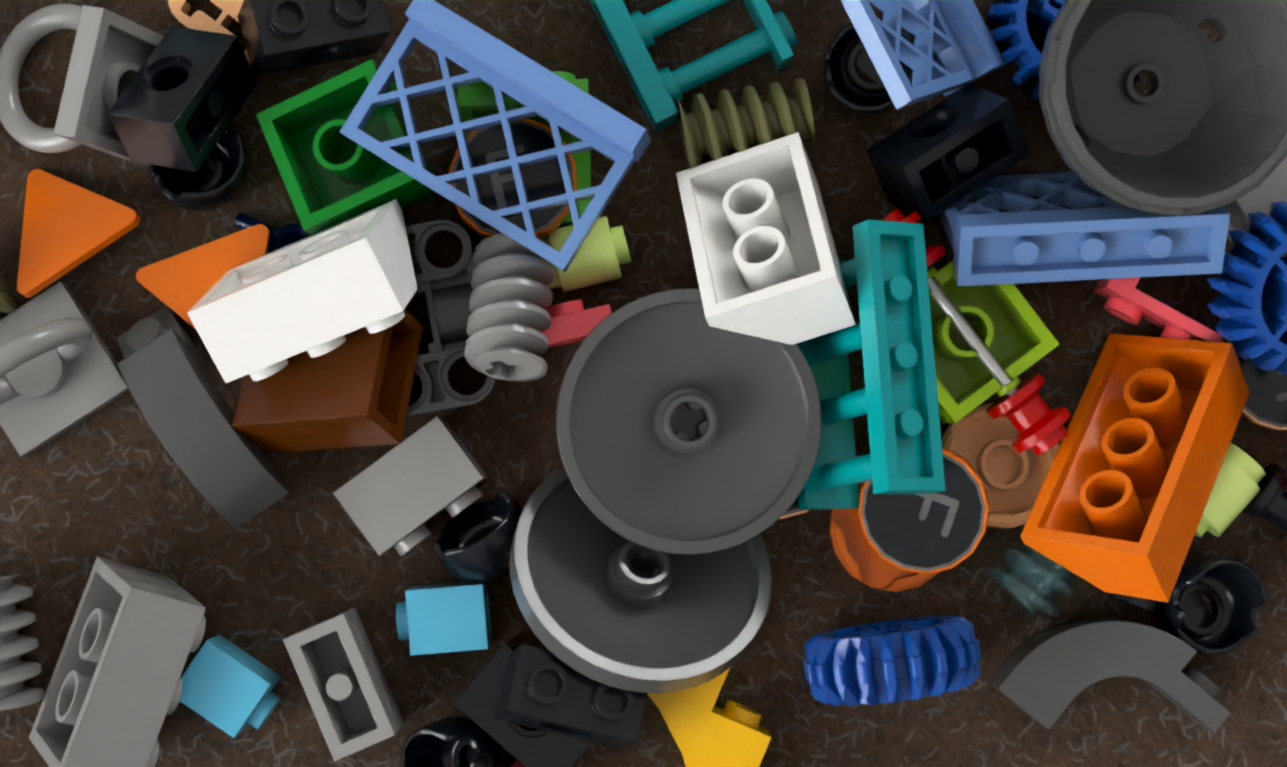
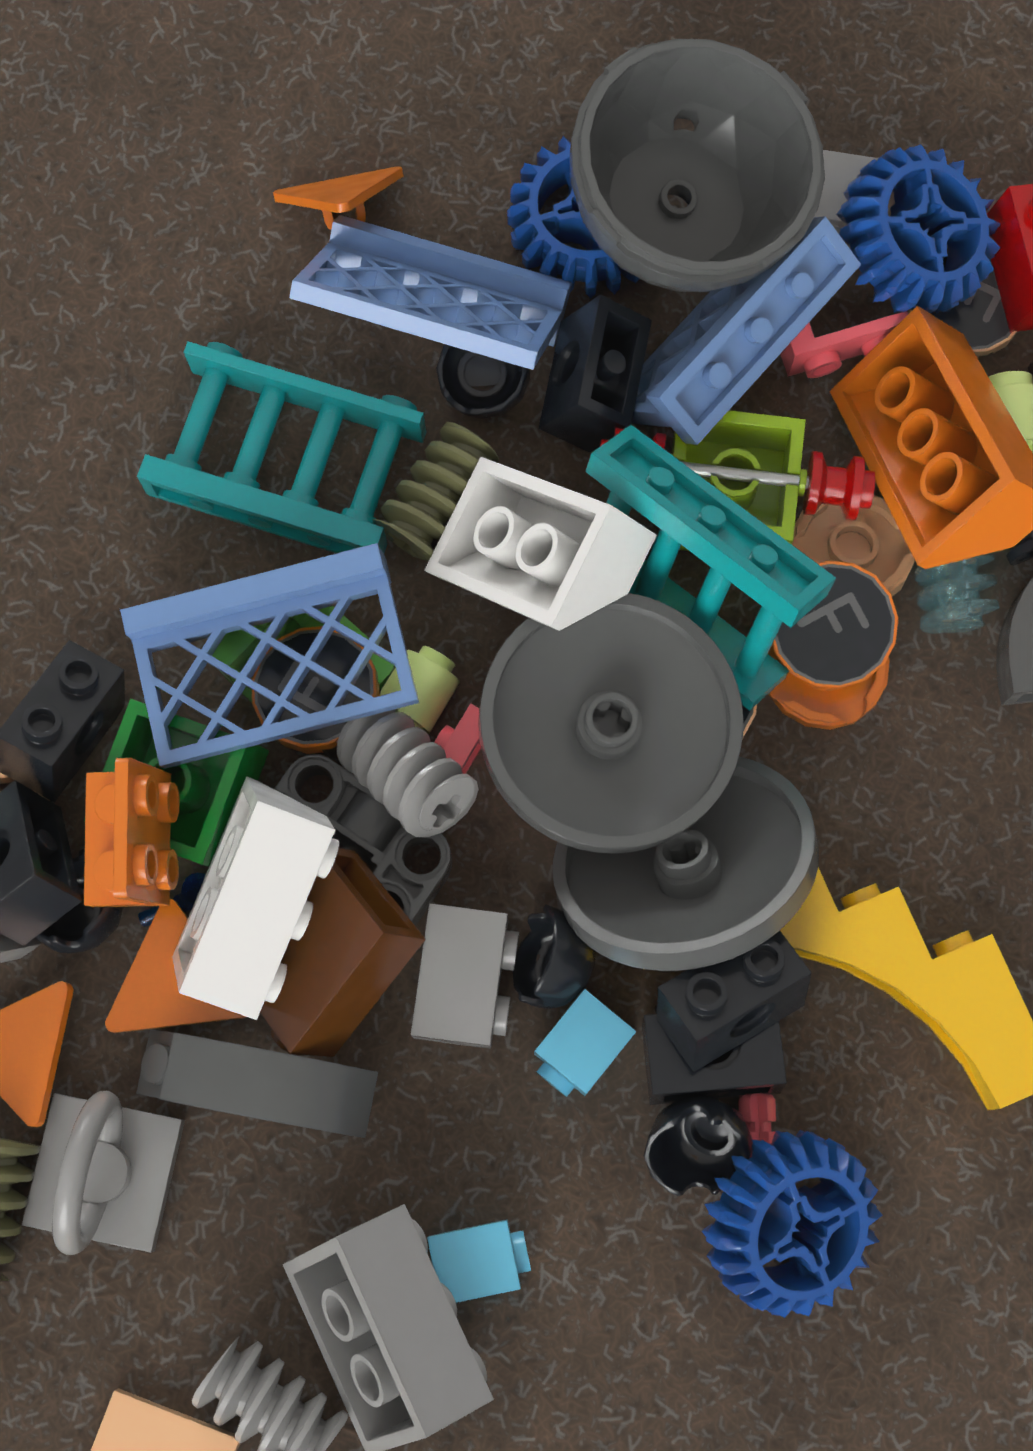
camera: 40 degrees left, 10 degrees down
light grey brick [283,607,405,761] -> none
blue gear [803,615,982,706] -> none
none -> orange bracket [84,758,180,907]

